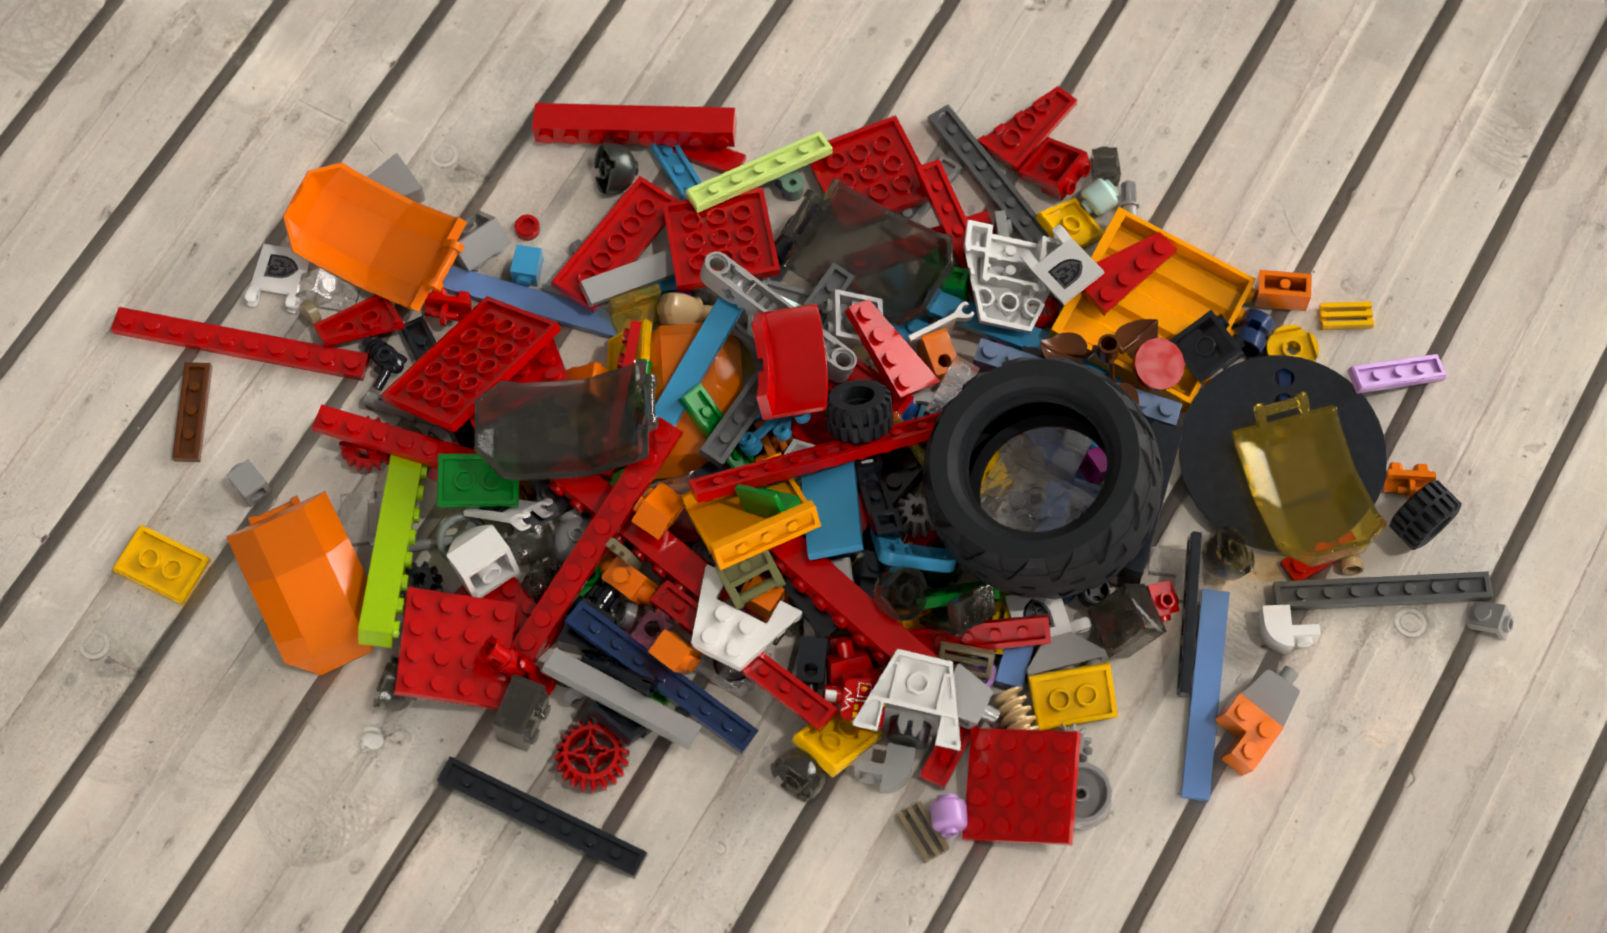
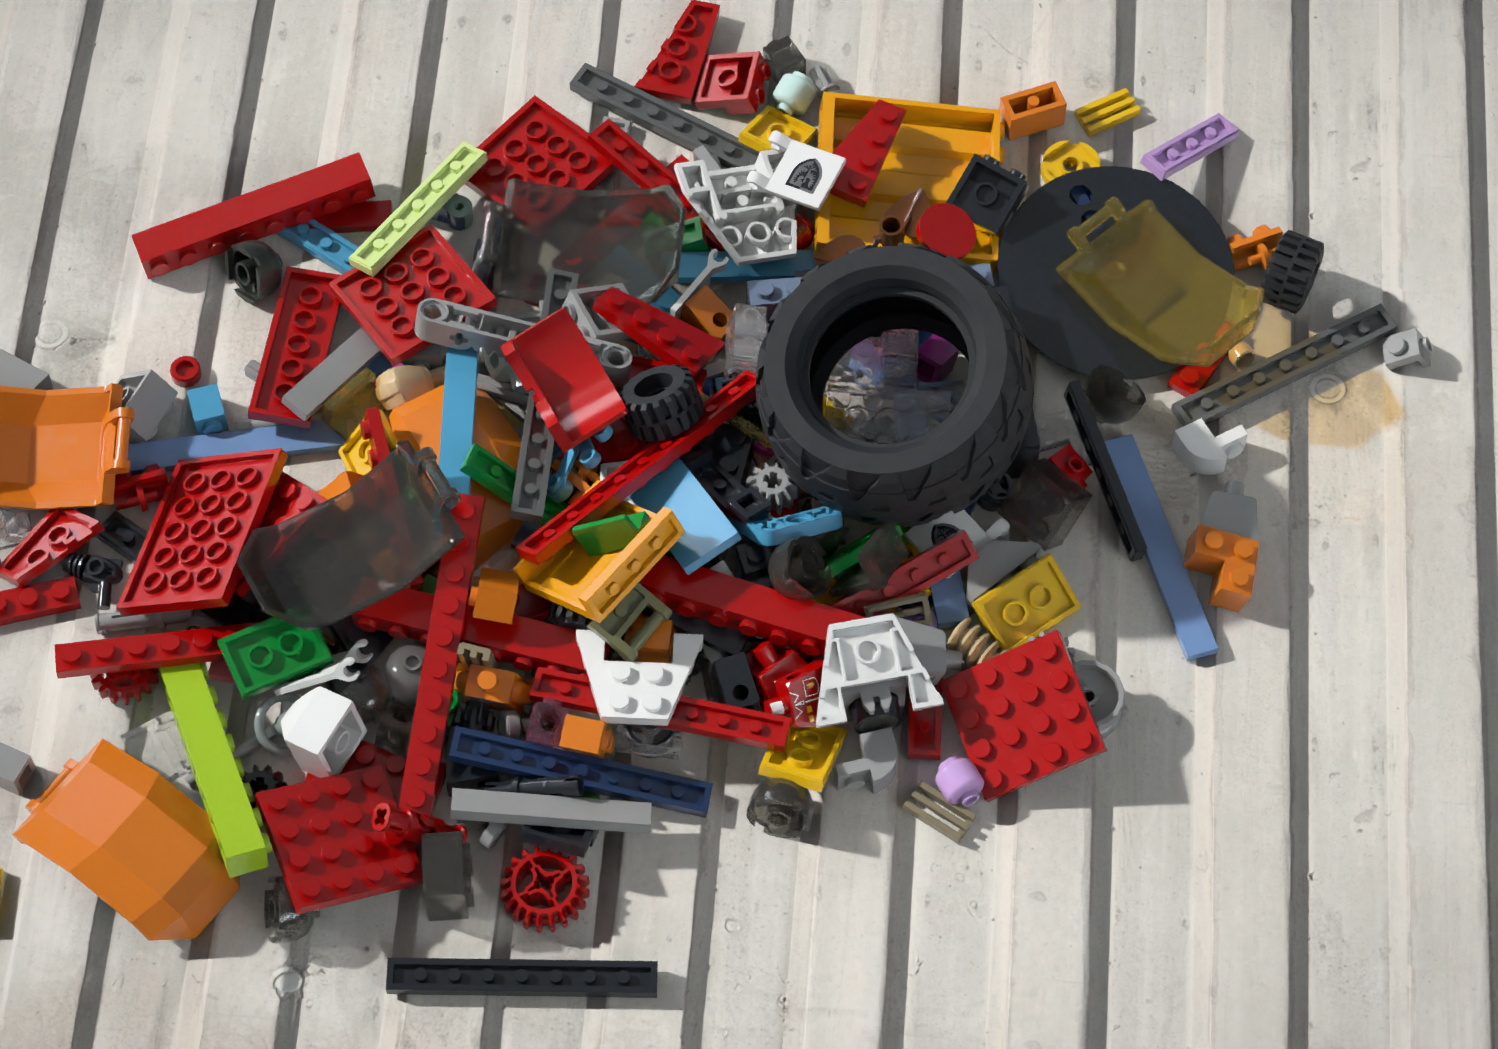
camera: 25 degrees left, 5 degrees down
light grey tile [559,508,586,523] -> none
dark blue wheel [1233,309,1276,358] -> none

